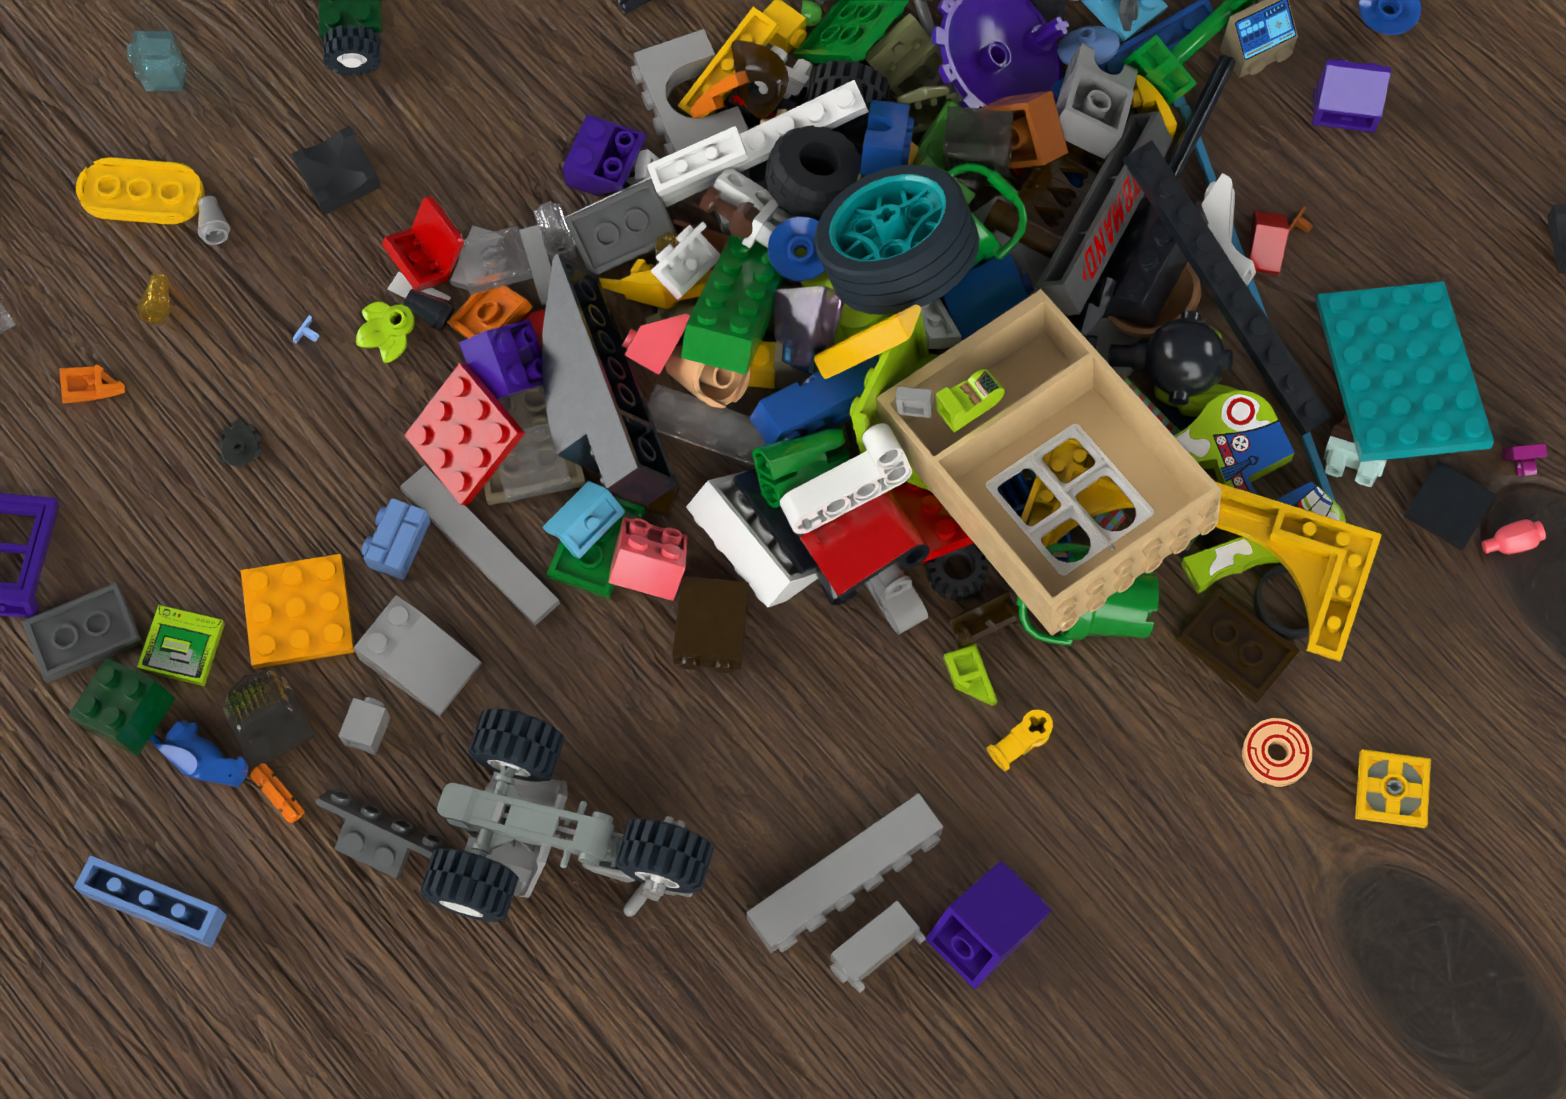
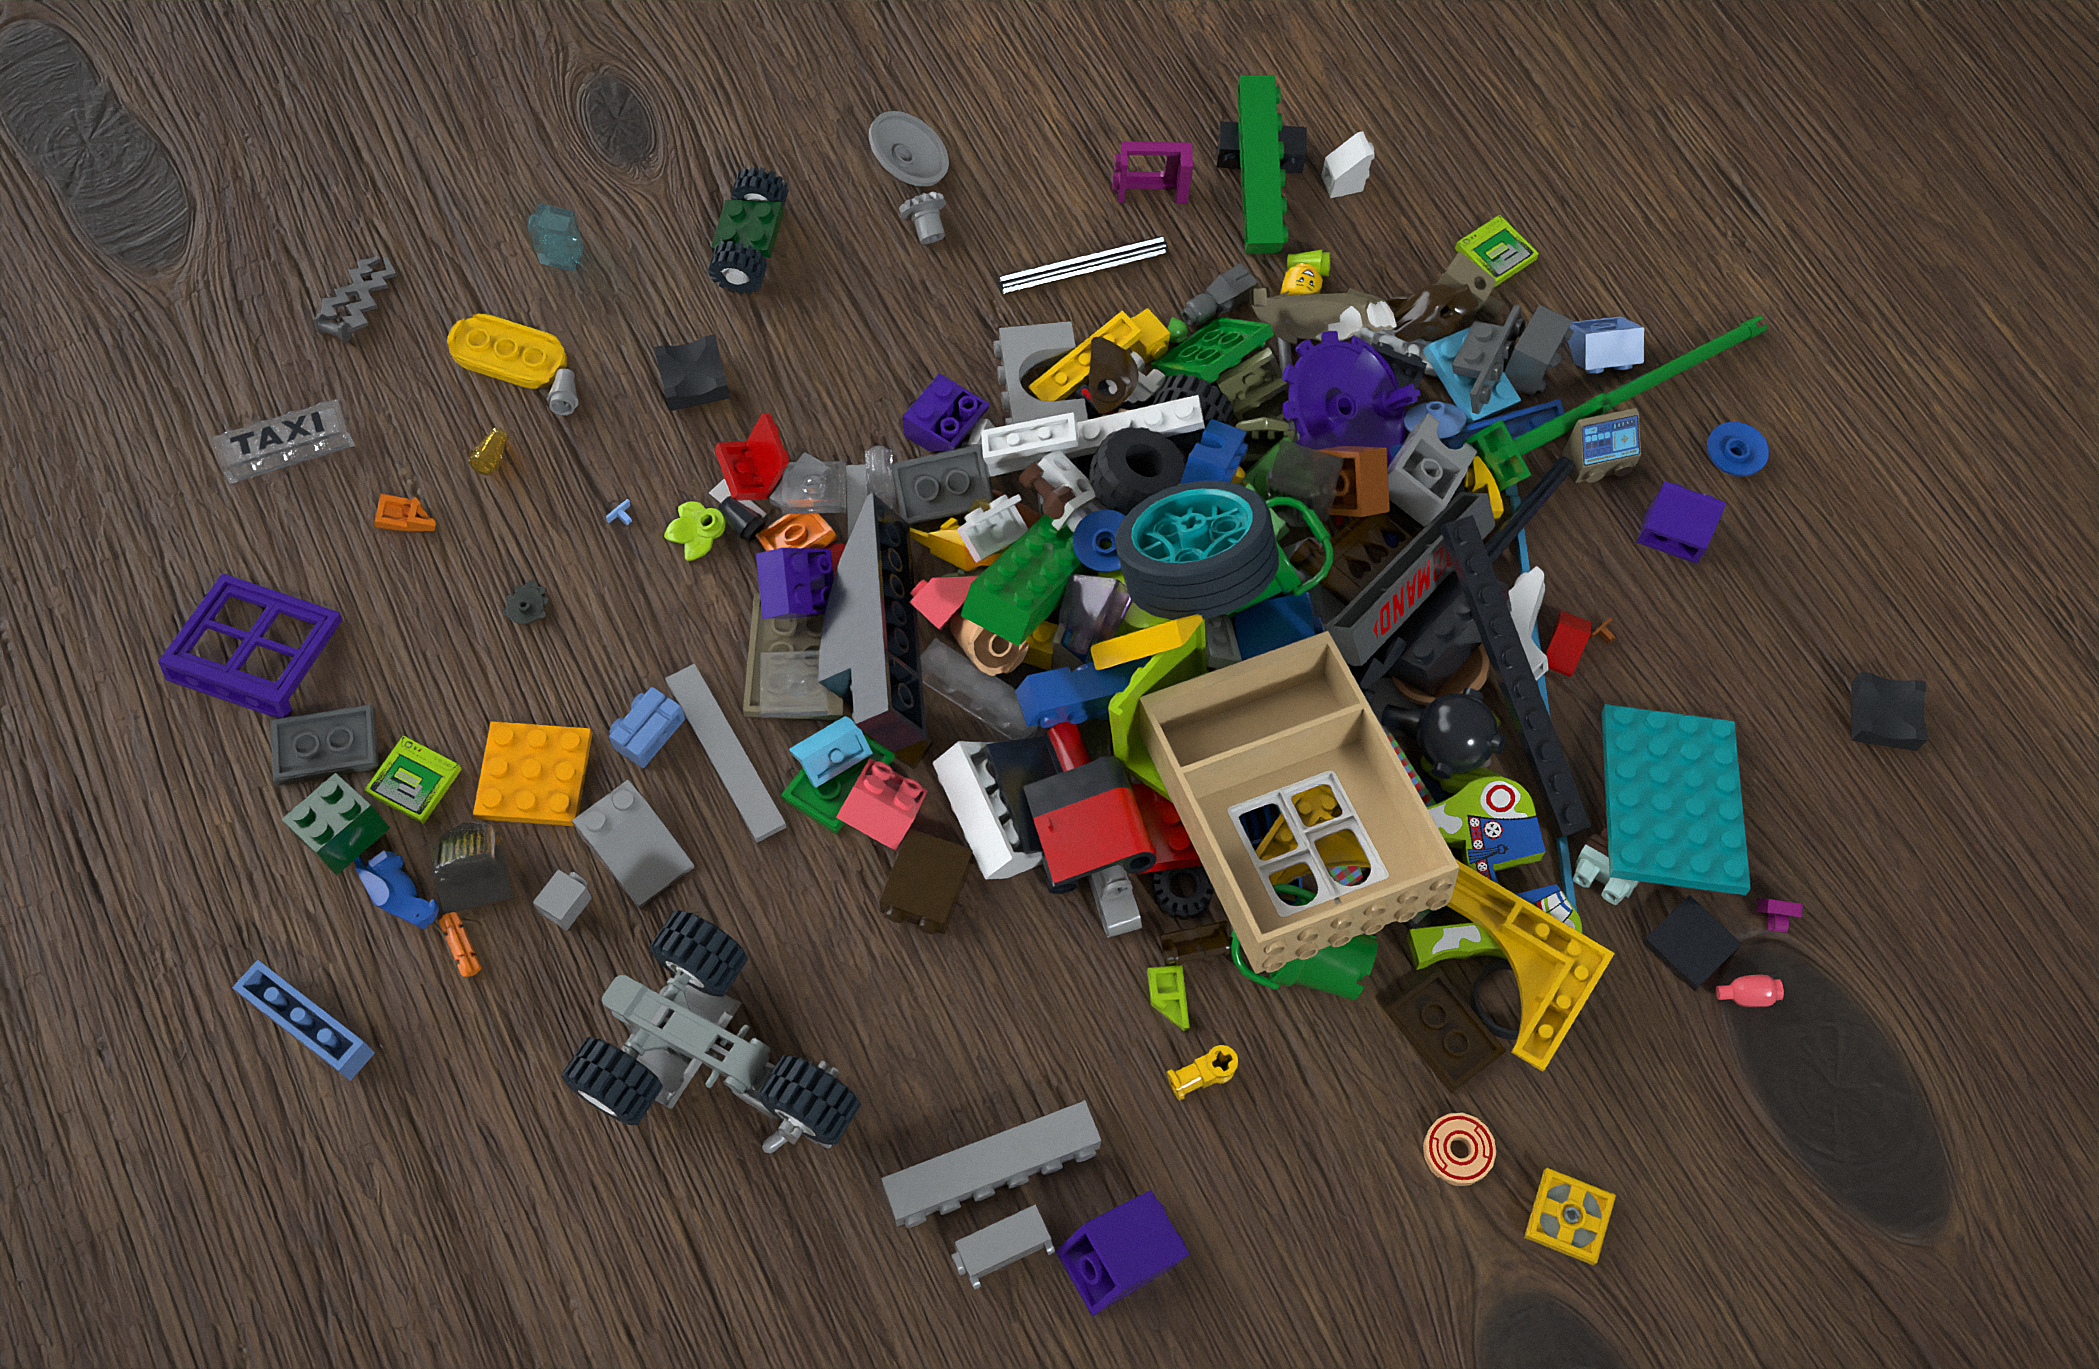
camera: 10 degrees right, 5 degrees down
dark grey bracket [315,790,452,878] -> none
plate [404,363,525,505] -> none
orange slope [690,70,750,119] -> none
green piece [752,429,850,508] -> none
white beam [780,423,912,534] -> none
light grey tile [895,386,933,418] -> none
lime leg [935,369,1005,432] -> none

